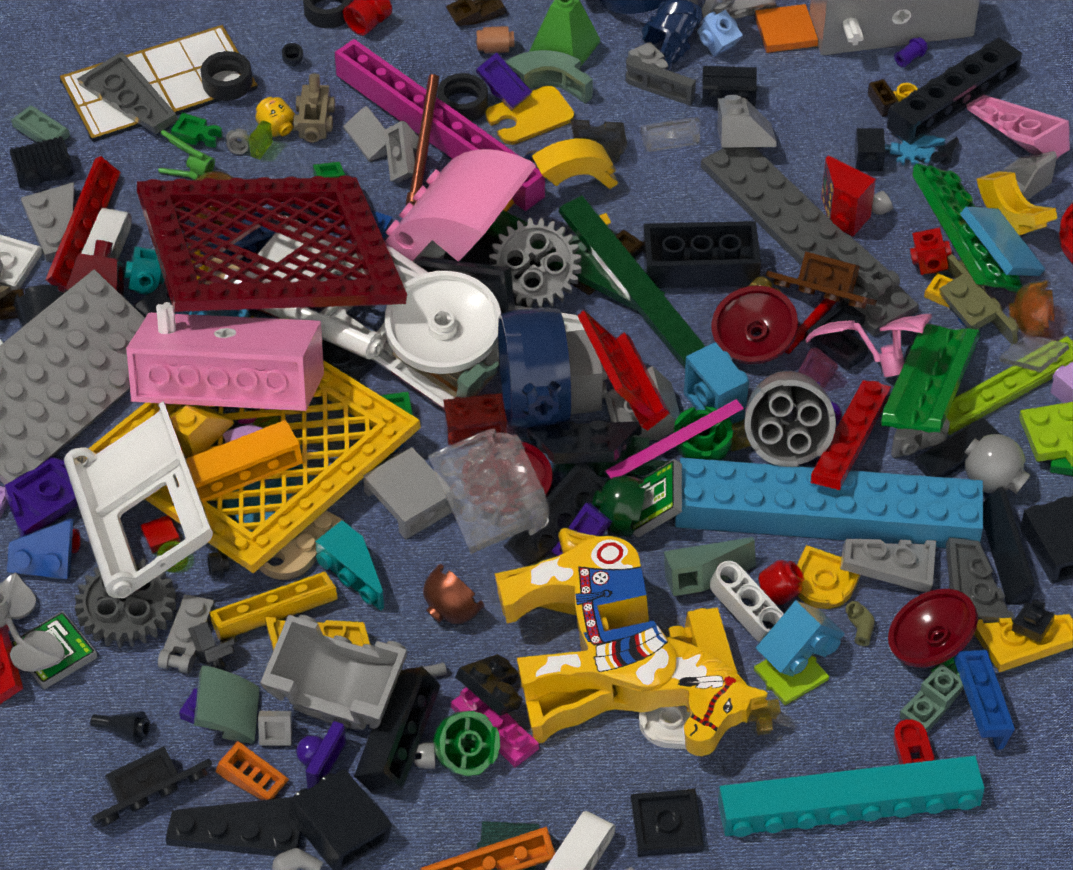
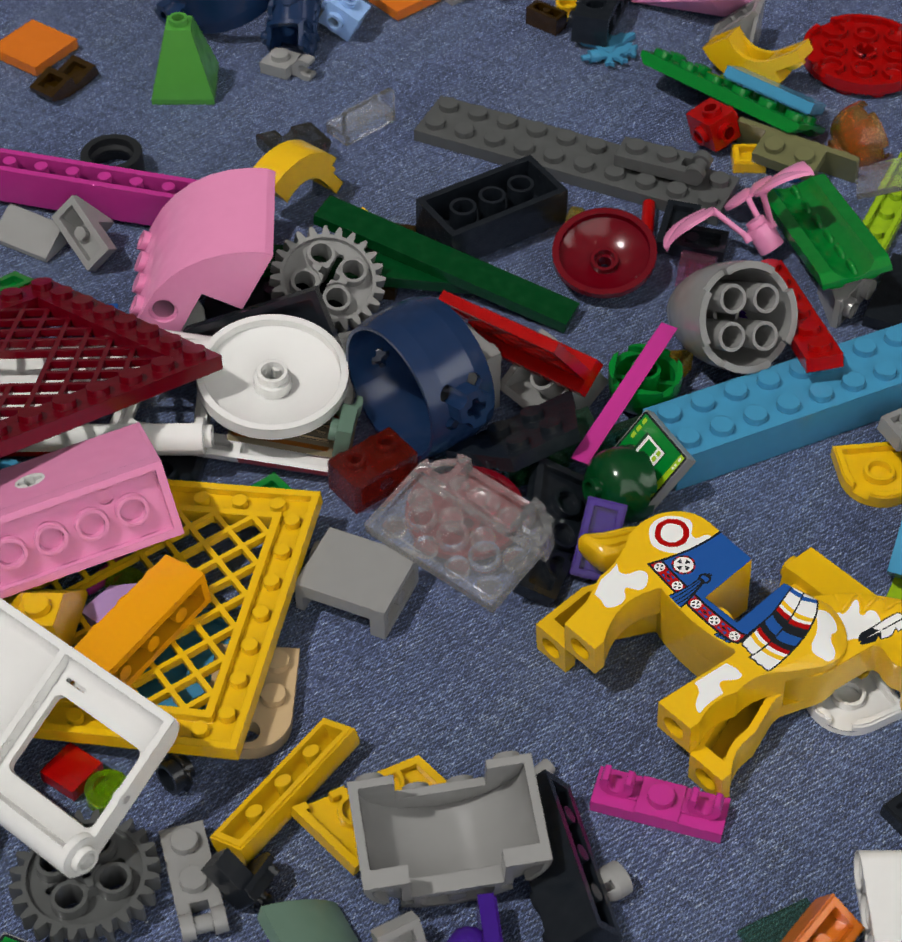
camera: 30 degrees left, 5 degrees down
teal slope [315,520,384,611] -> none
copper bar [405,74,439,205] -> none
copper cylinder [423,564,485,624] -> none
green cylinder [433,711,500,776] -> none
black plate [455,654,523,716] -> none
nougat brick [476,26,514,54] -> none
dark purple tile [476,52,532,111] -> none
yellow piece [485,86,574,145] -> none
sand green arch [505,50,593,103] -> none
dark grey plate [625,55,696,106] -> none
sand green slope [664,537,756,596] -> none
dark azure brick [684,342,749,424] -> none
black brick [702,66,757,107] -> none
white beam [710,561,784,642] -> none
light grey slope [717,95,776,148] -> none
red head [758,559,805,605] -> none
reddish brown bracket [766,251,877,309] -> none
red slope [821,155,876,237] -> none
black brick [854,128,886,171] -> none
light grey hinge [872,191,893,215] -> none
black bar [931,137,959,166] -> none

